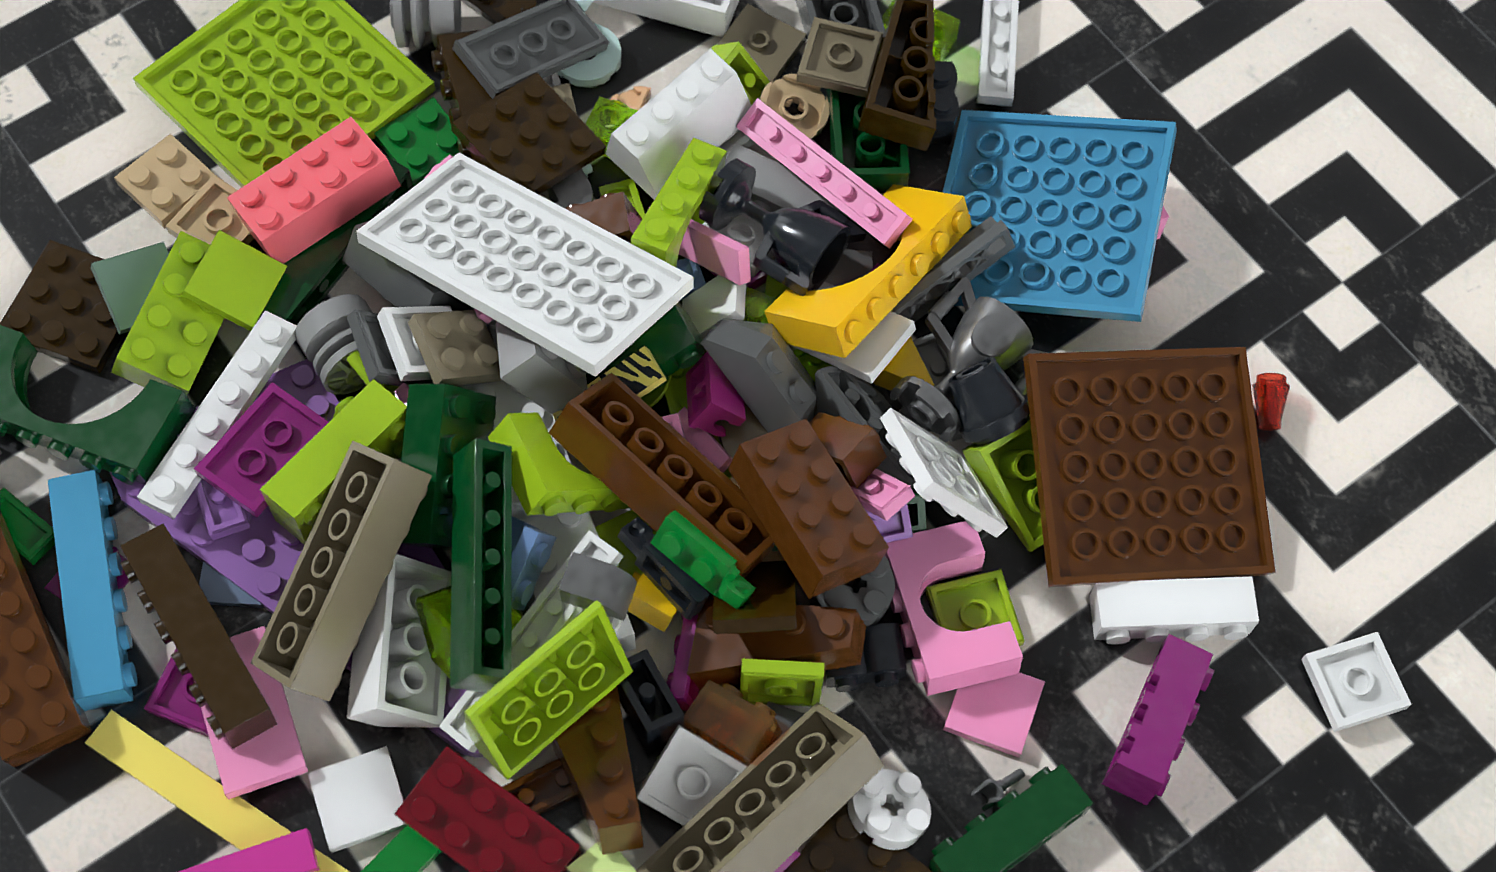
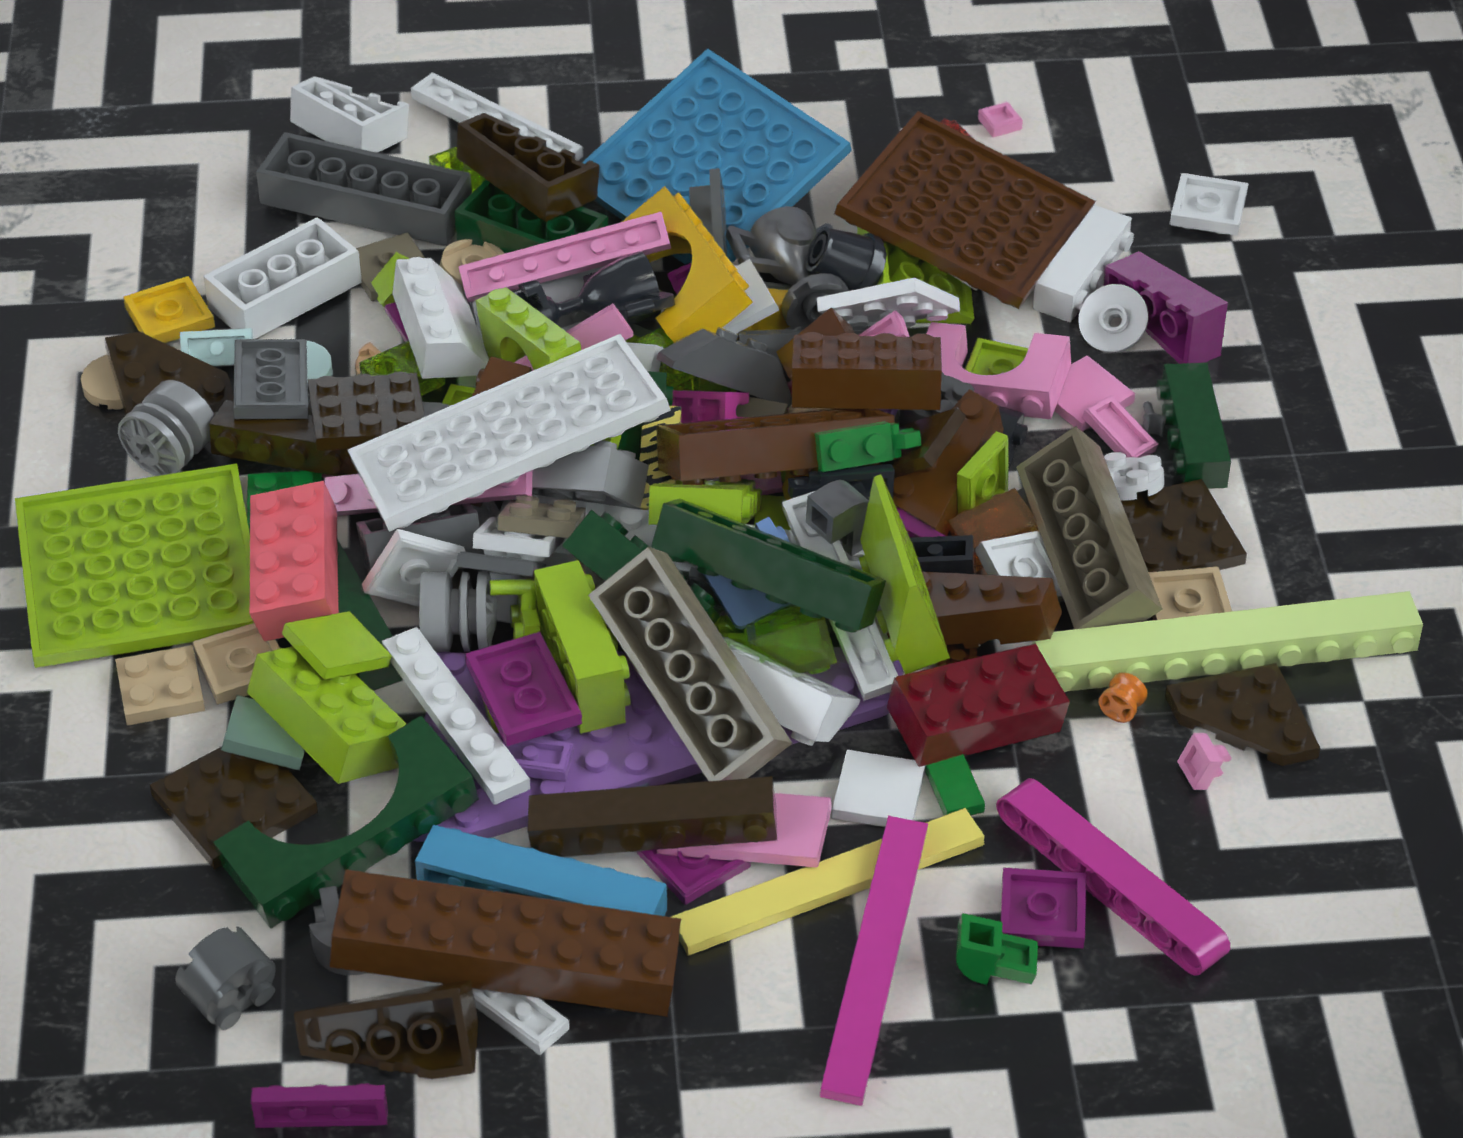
camera: 55 degrees left, 20 degrees down
dark tan plate [796,17,883,98] -> none
none -> white tile [362,529,465,607]
none -> bright pink tile [978,102,1023,138]
none -> white dish [1079,284,1148,353]
none -> bright pink tile [1082,395,1158,458]

